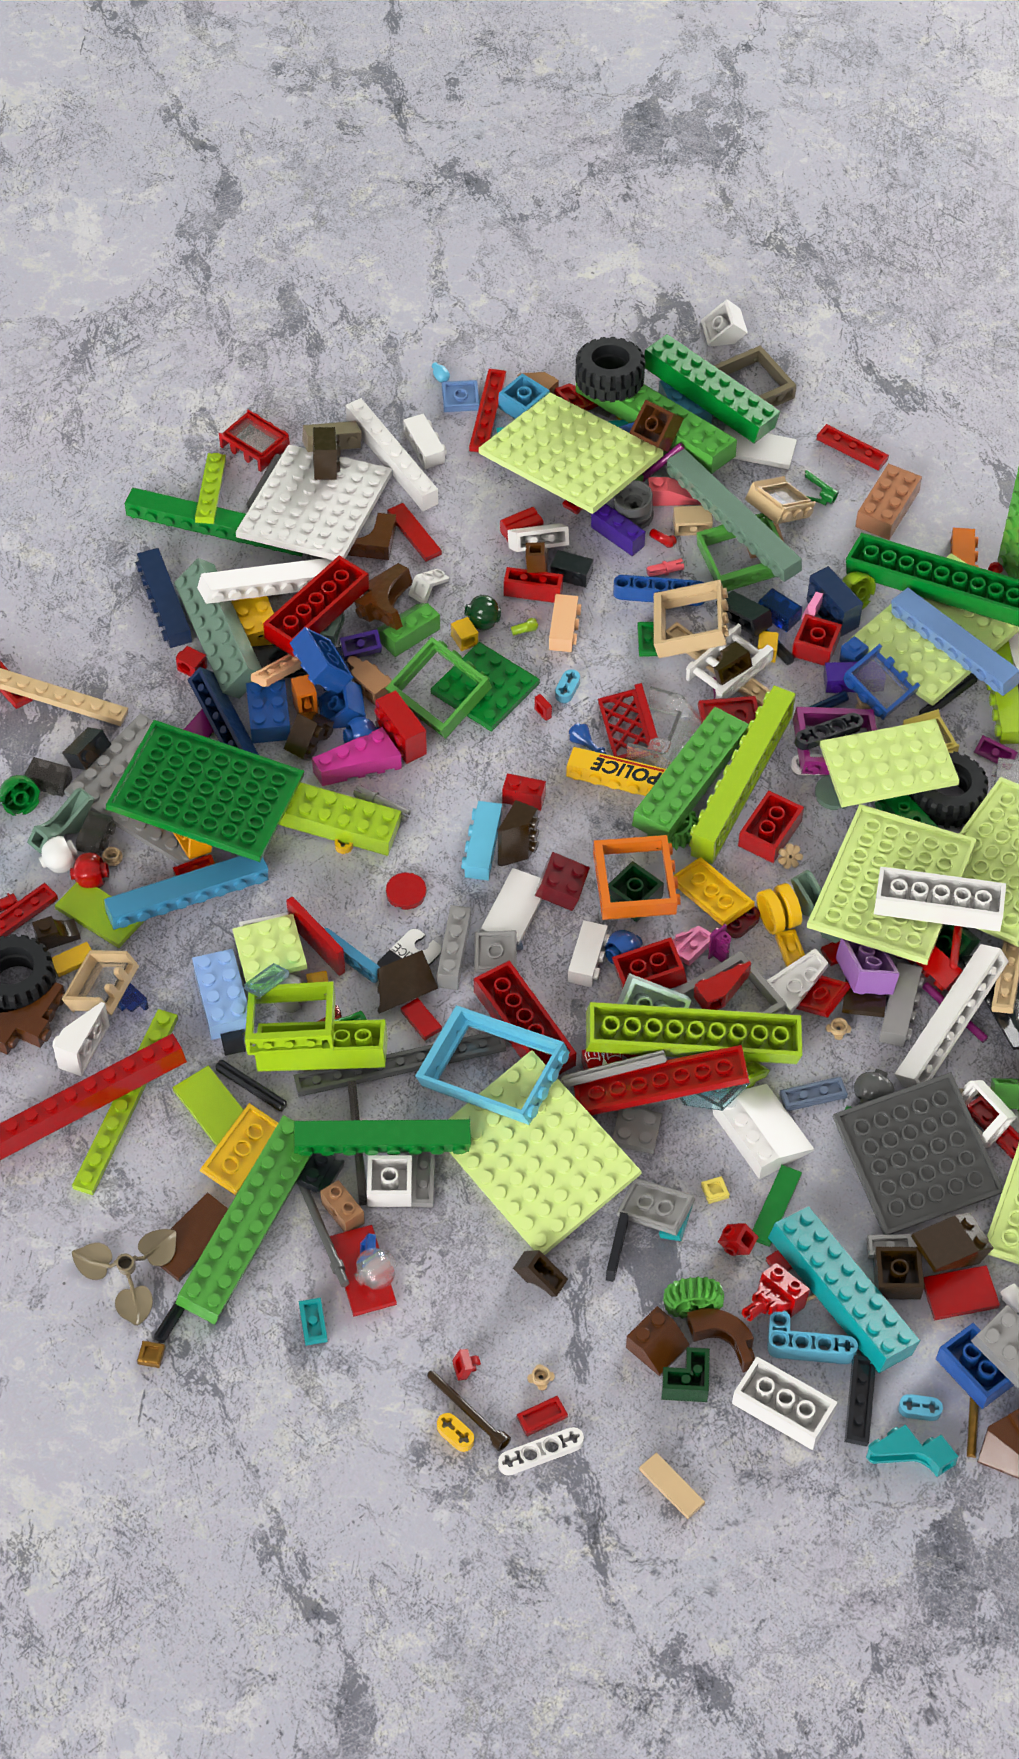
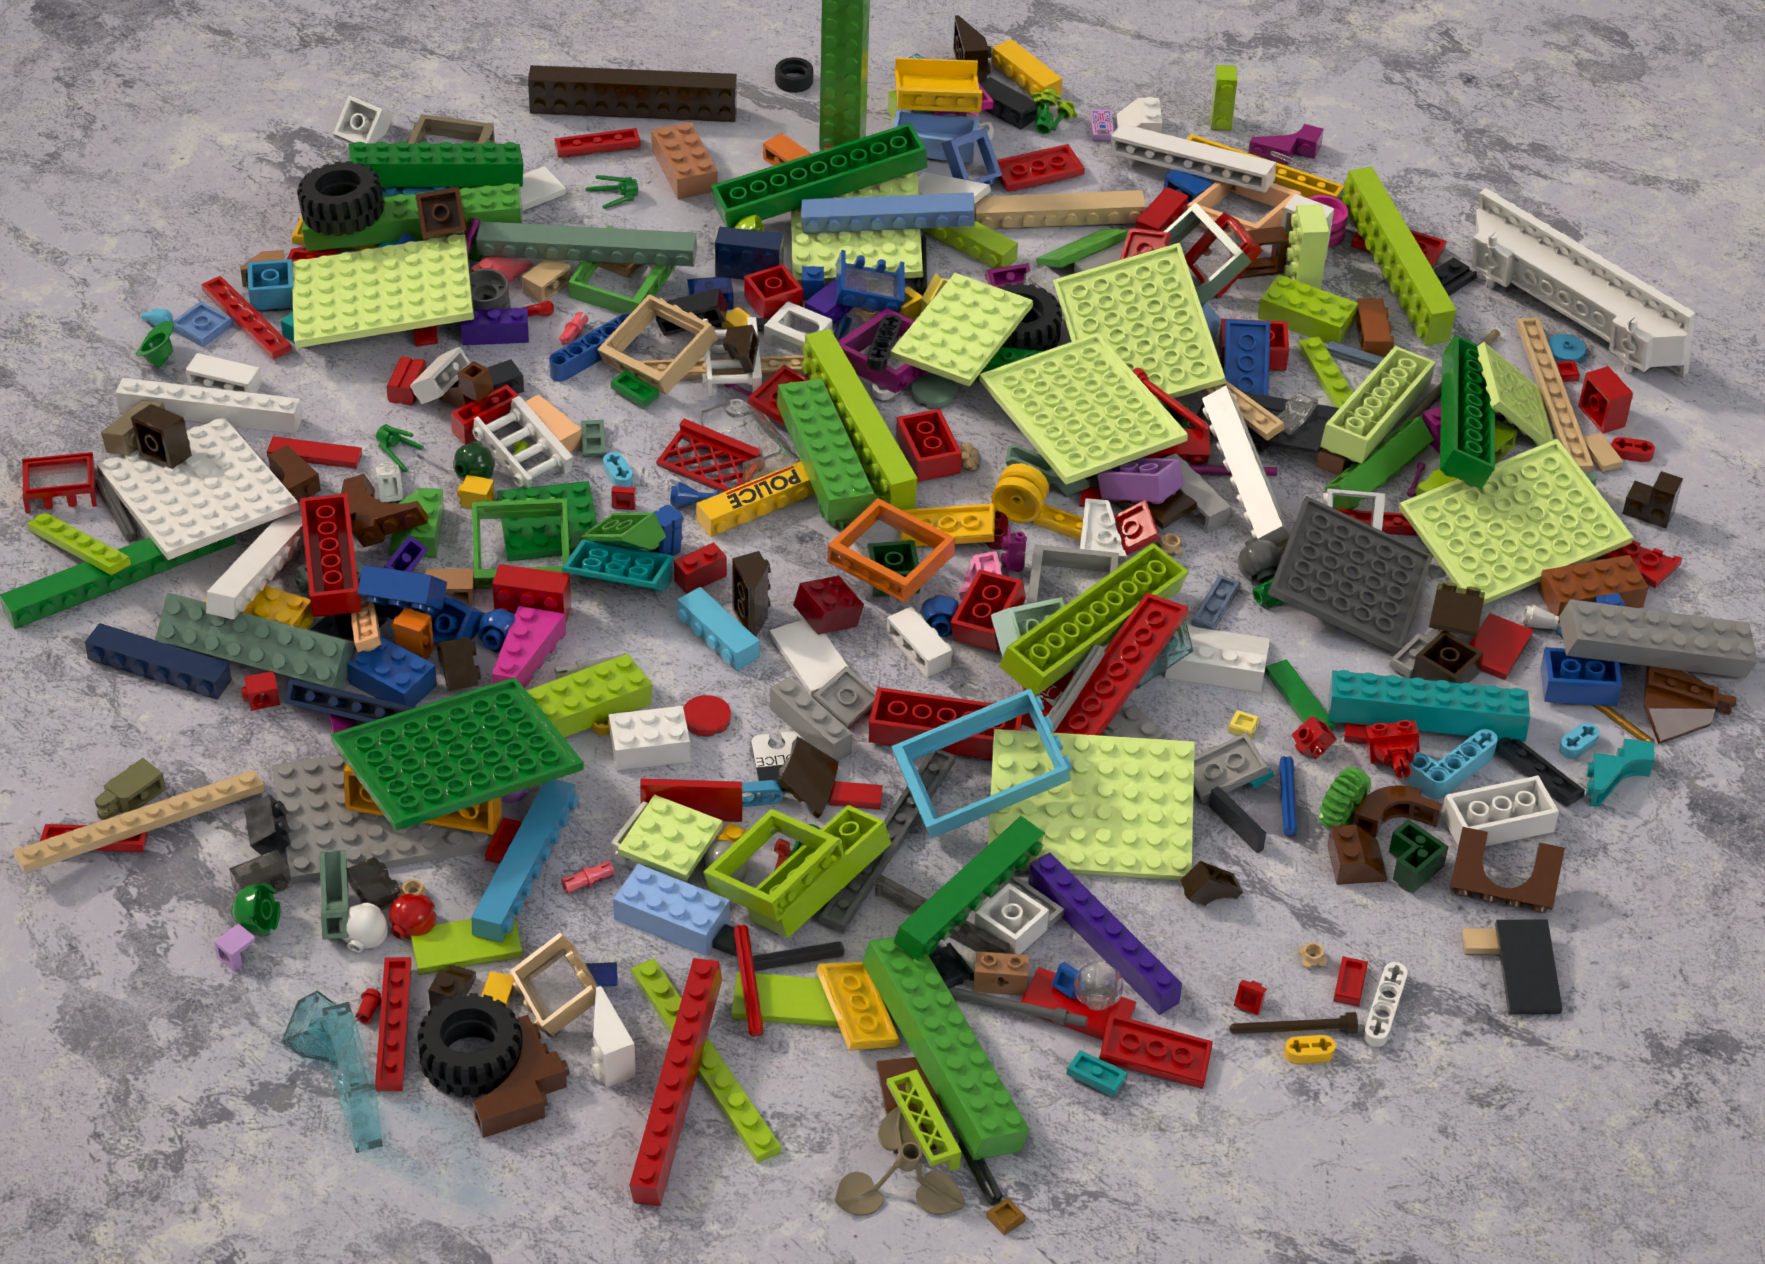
camera: 50 degrees left, 10 degrees down
clear light blue tile [244,963,289,998] -> none
red slope [693,961,751,1010] -> none
tan window [745,476,816,524] -> none
bright pink slope [802,592,823,621] -> none
white brick [874,866,1006,932] -> none
none -> olive hinge [95,758,166,820]
none -> green piece [136,321,174,368]
none -> green plant [376,424,424,472]
none -> white fence [472,396,573,488]
none -> dark brown brick [528,65,737,122]
none -> coral pin [561,860,615,894]
none -> teal slope [562,539,674,592]
none -> bright green slope [580,513,666,551]
none -> sand green slope [581,420,606,456]
none -> white brick [609,706,690,771]
none -> blue brick [650,505,684,556]
none -> red axle [734,924,763,1037]
none -> white panel [764,301,834,347]
none -> lime fence [886,1069,961,1171]
none -> yellow panel [899,286,923,320]
none -> dark purple brick [1028,852,1182,1015]
none -> red tile [1099,1014,1213,1089]
none -> blue axle [1279,756,1298,836]
none -> reddish brown arch [1450,827,1565,913]
none -> black tile [1495,919,1562,1014]

